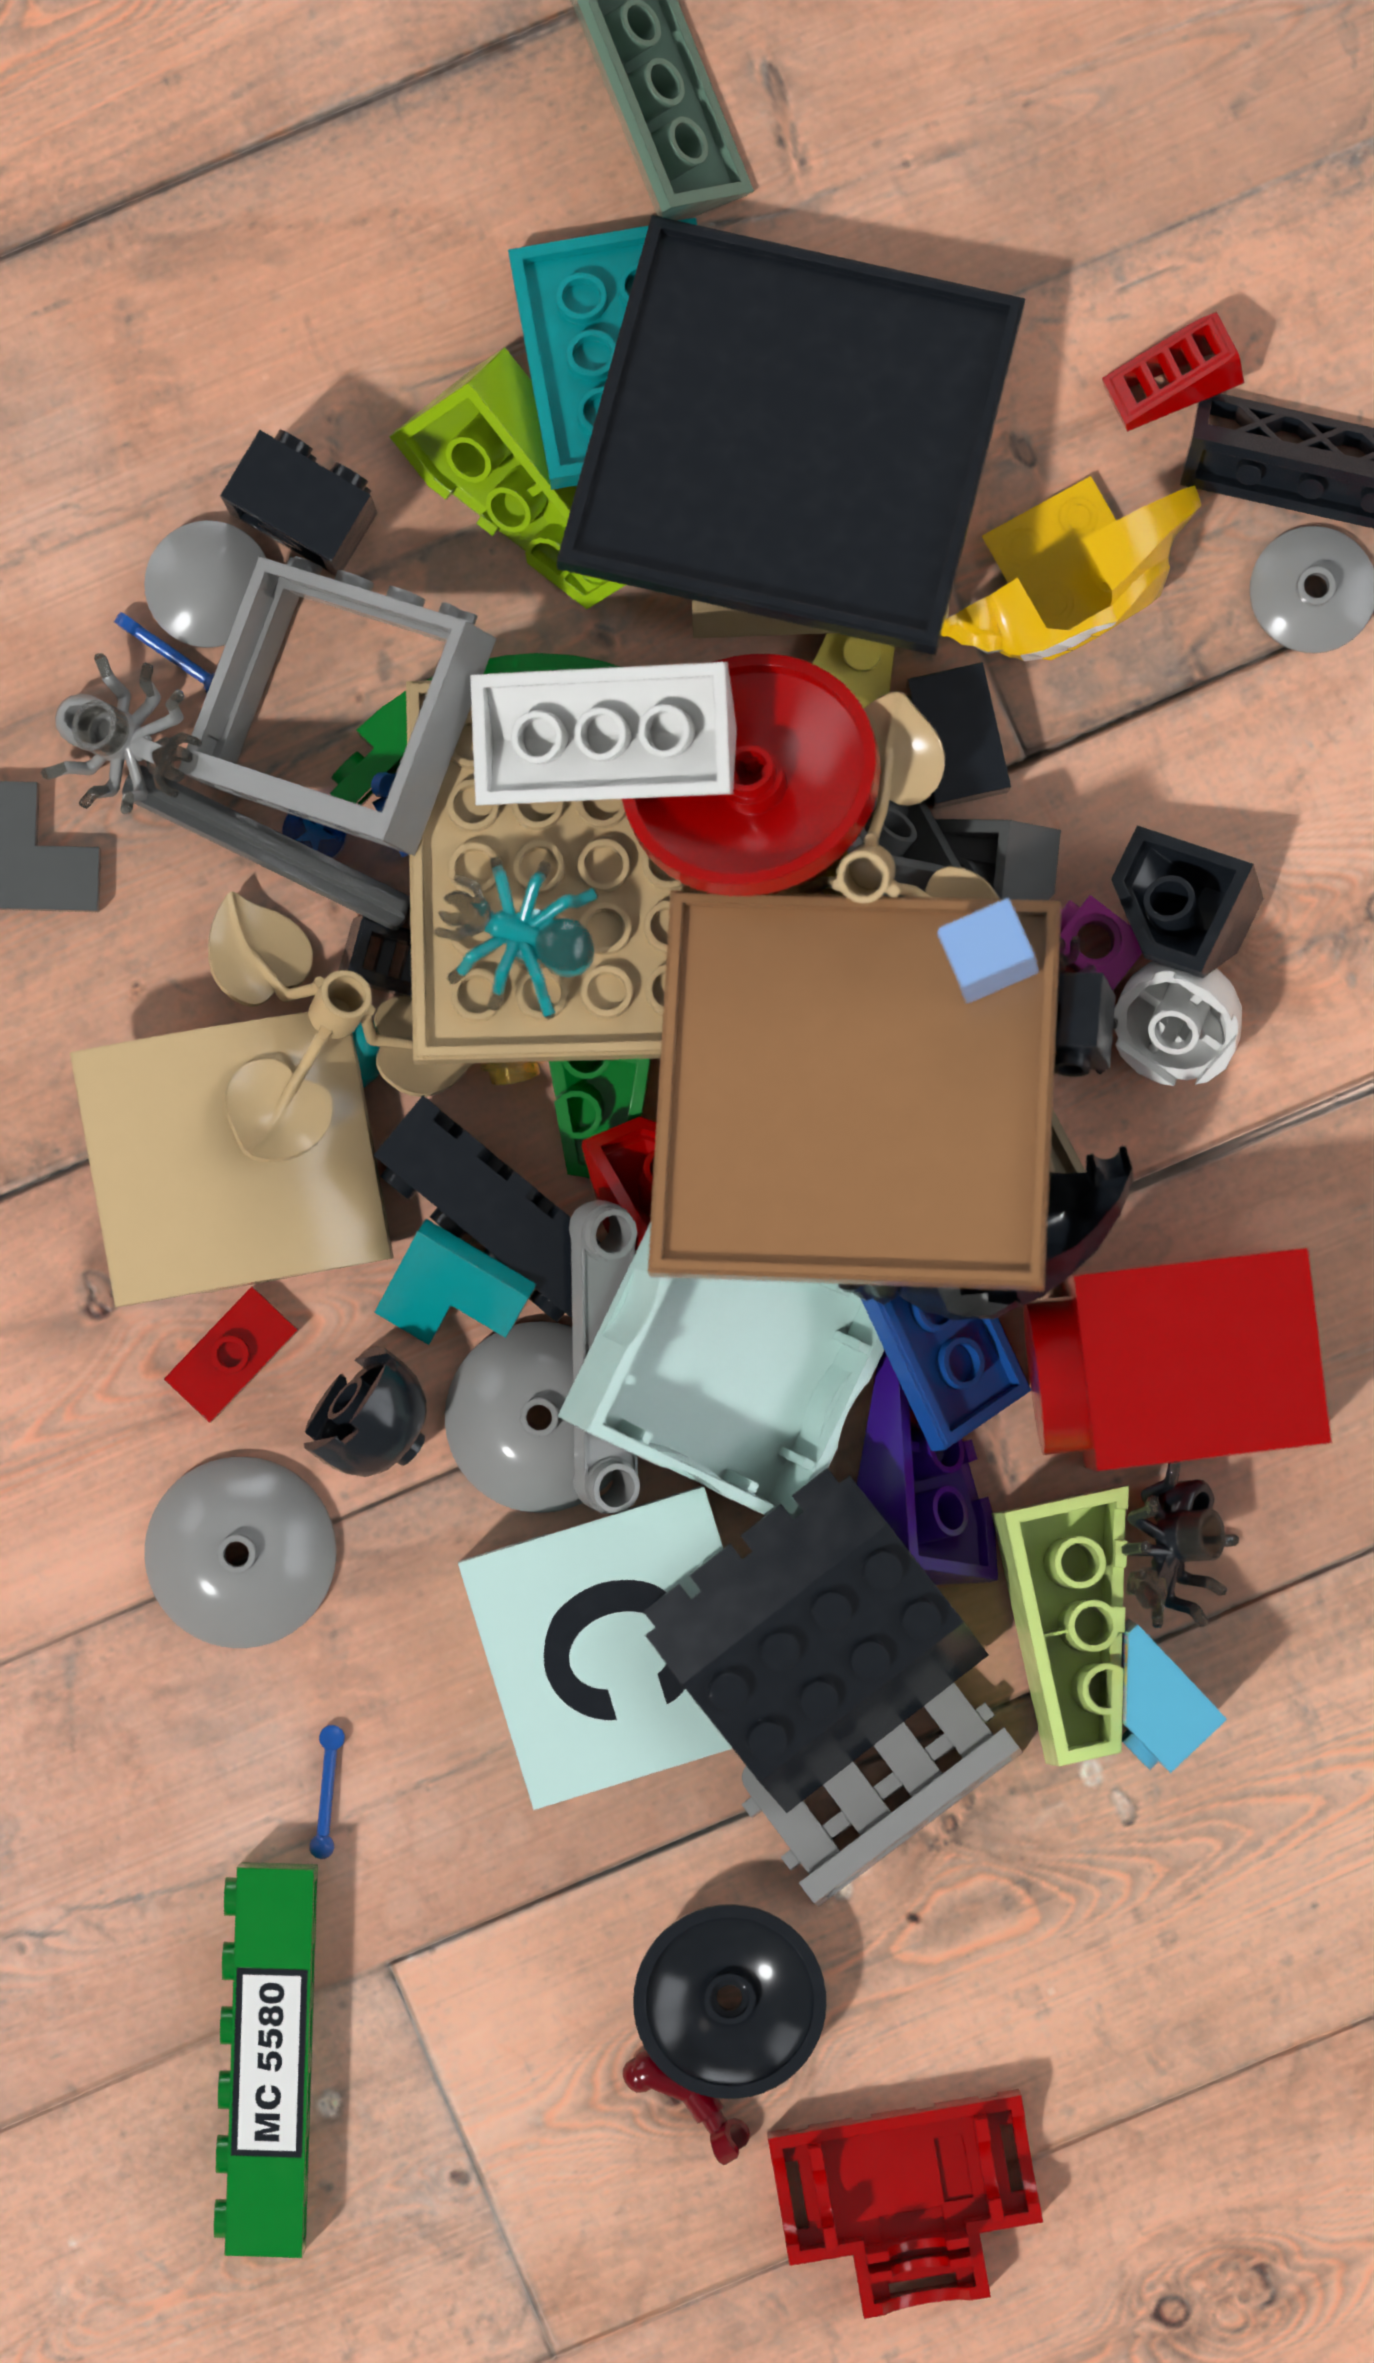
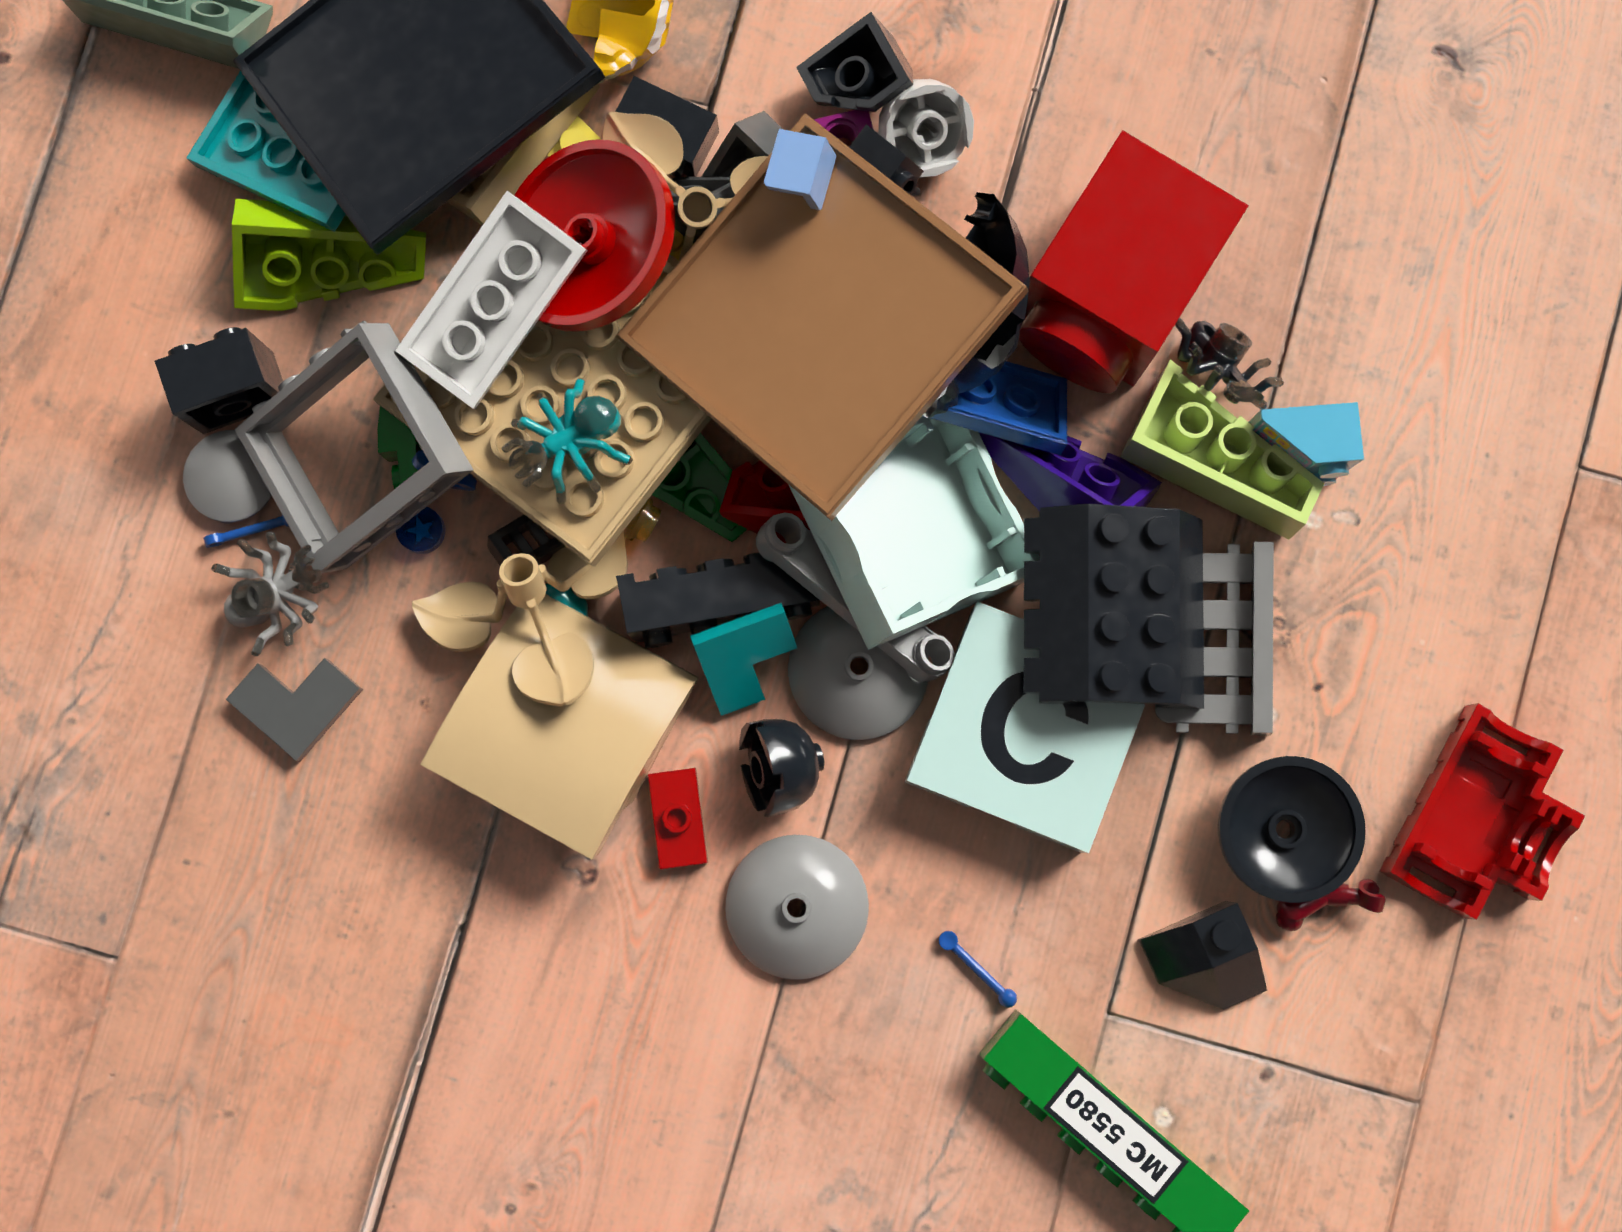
camera: 50 degrees left, 5 degrees down
dark grey axle [122,765,410,930] -> none
none -> black slope [1139,901,1267,1010]

